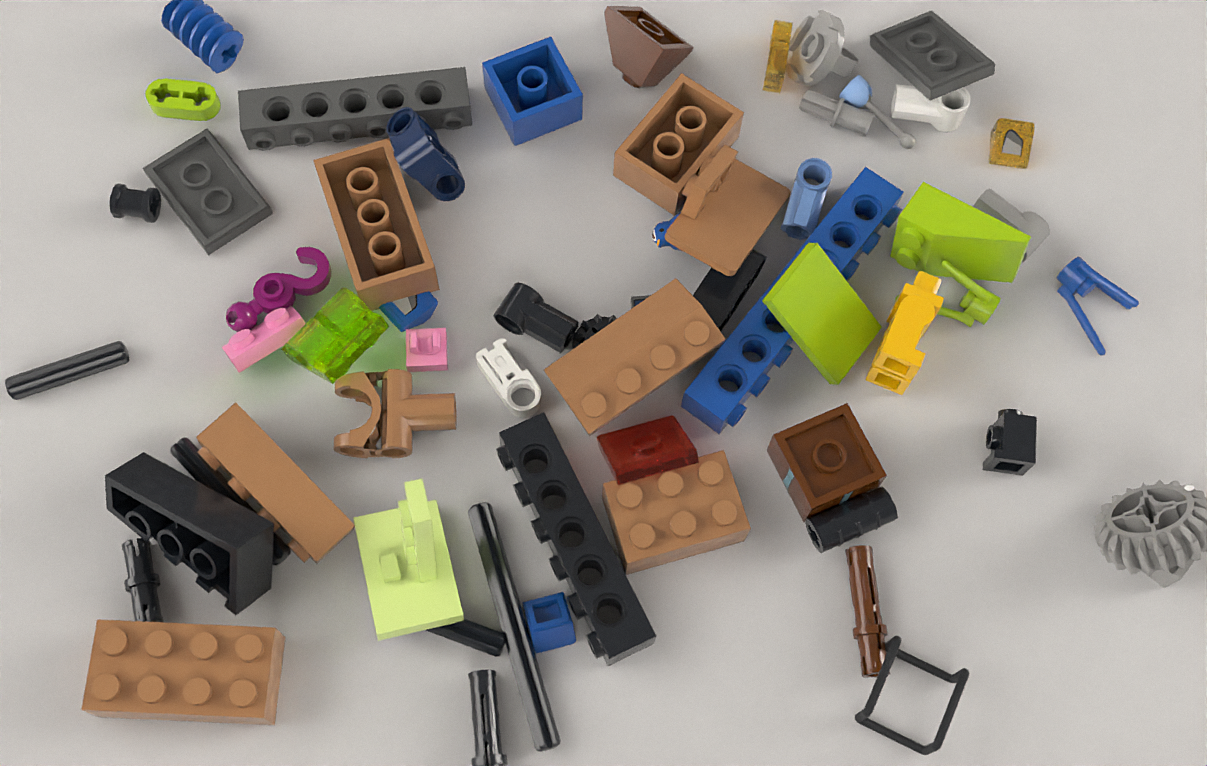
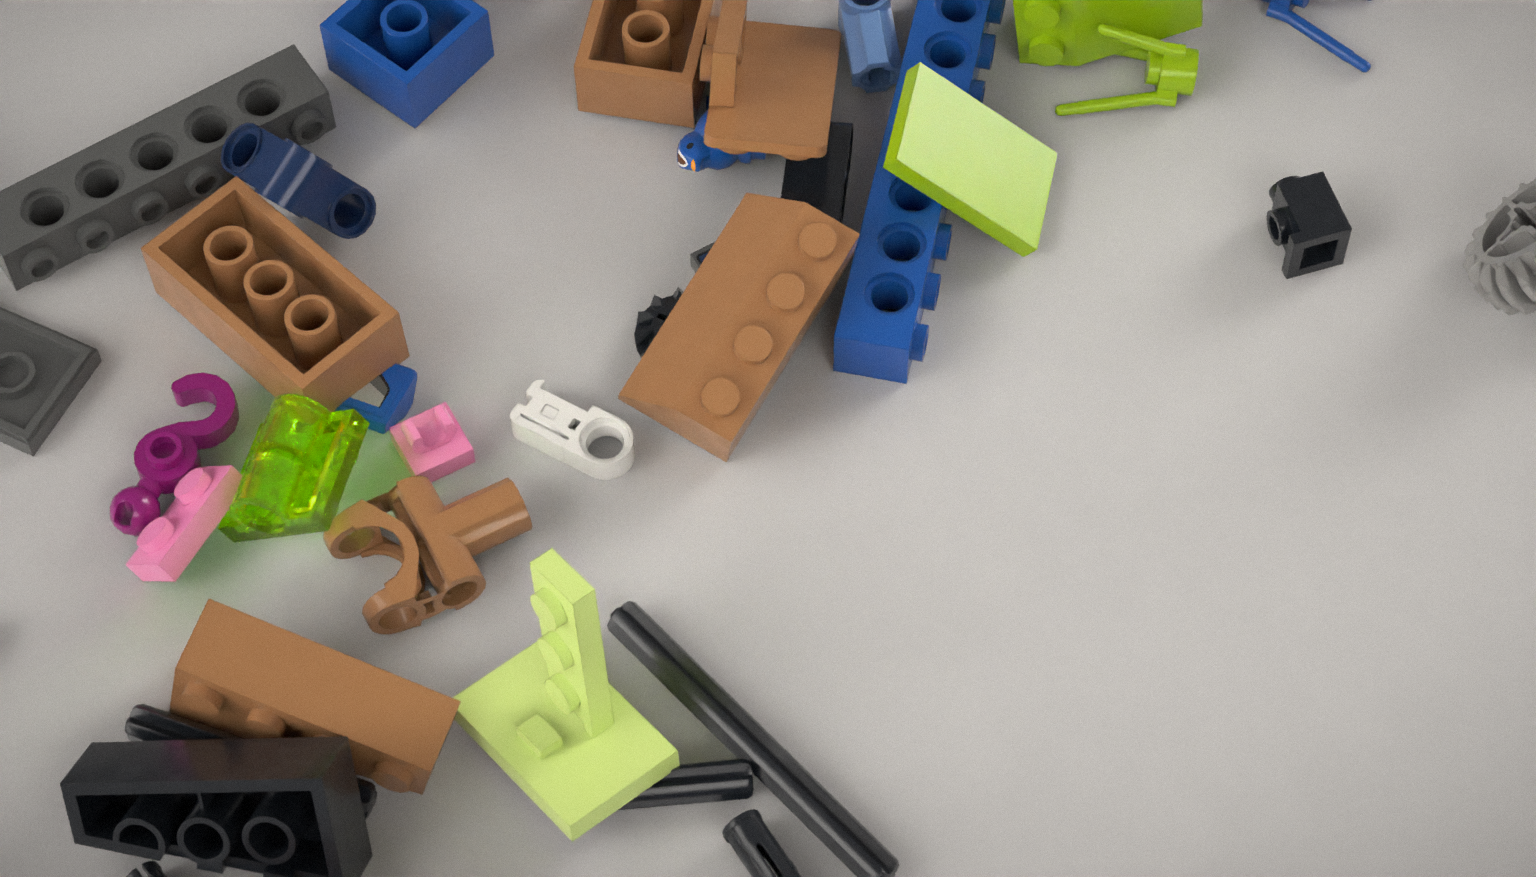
camera: 20 degrees left, 10 degrees down
black piece [493,282,579,353] -> none
black brick [496,412,656,666] -> none
blue slope [522,592,576,653] -> none
clear red tile [597,415,699,485] -> none
medium nougat brick [602,450,751,575] -> none
reddish brown container [767,403,887,522] -> none
black axle [805,486,898,553] -> none
reddish brown pin [845,545,890,678] -> none
black piece [855,636,969,755] -> none
yellow hips [865,271,944,395] -> none

